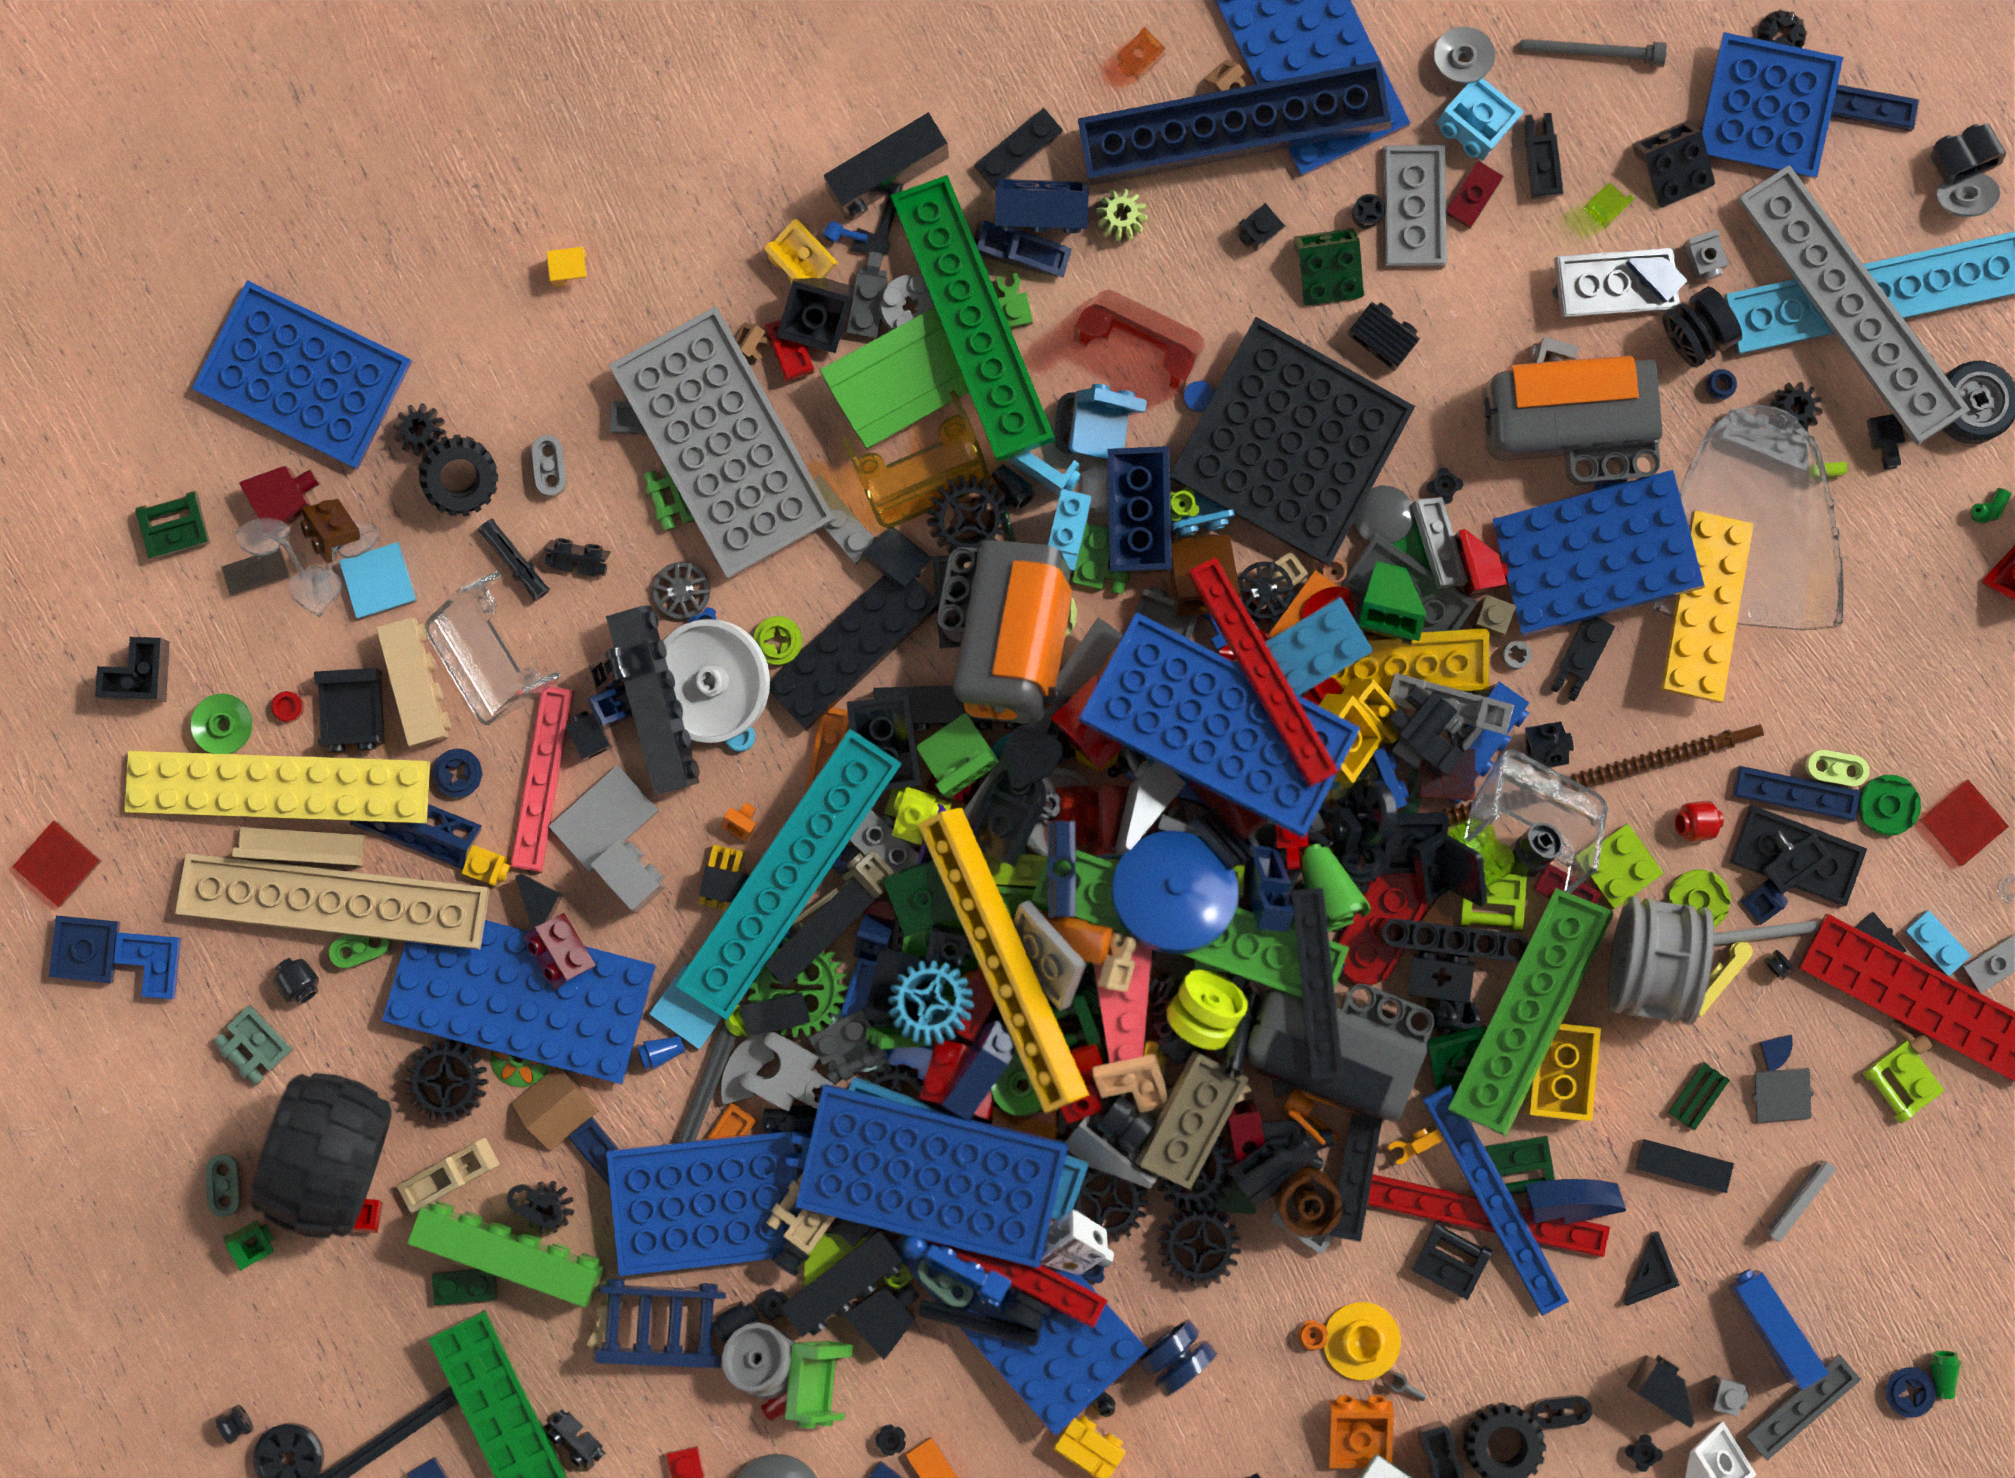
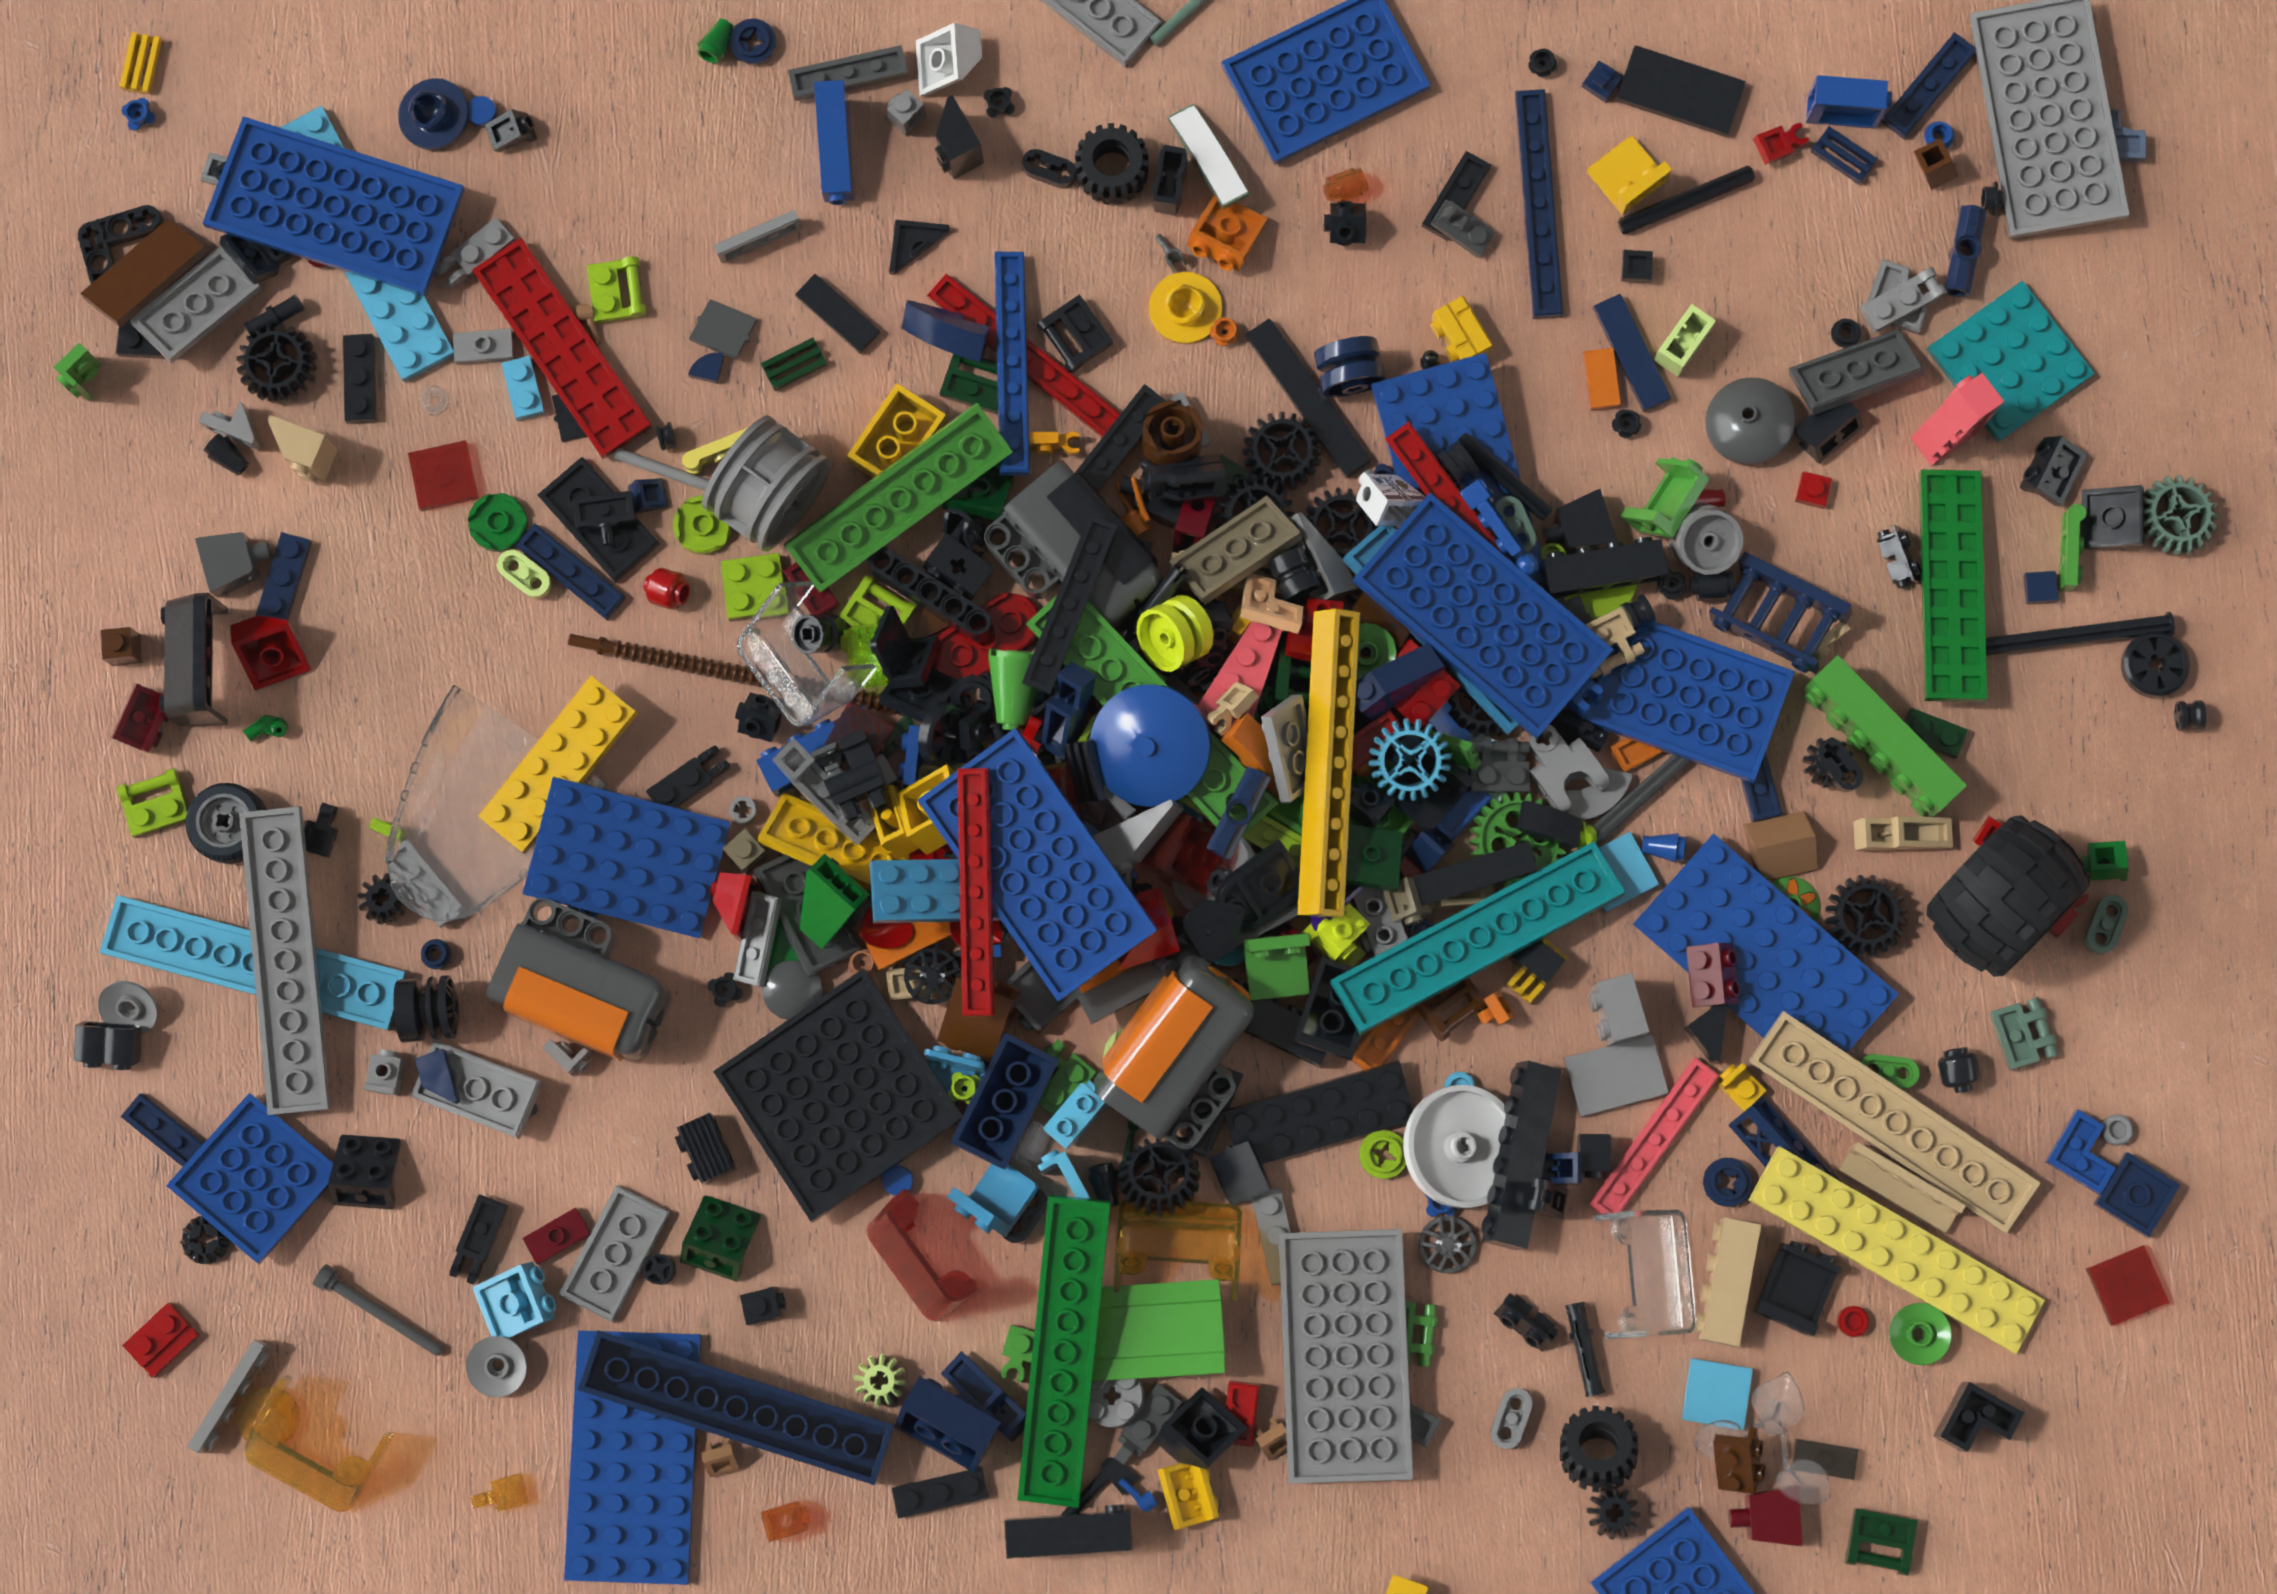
camera: 150 degrees left, 5 degrees down
clear neon green panel [1583,183,1635,229] -> none
none -> black tile [1245,318,1371,478]
none -> reddish brown plate [1415,978,1488,1041]
none -> light grey tile [2100,1115,2133,1146]

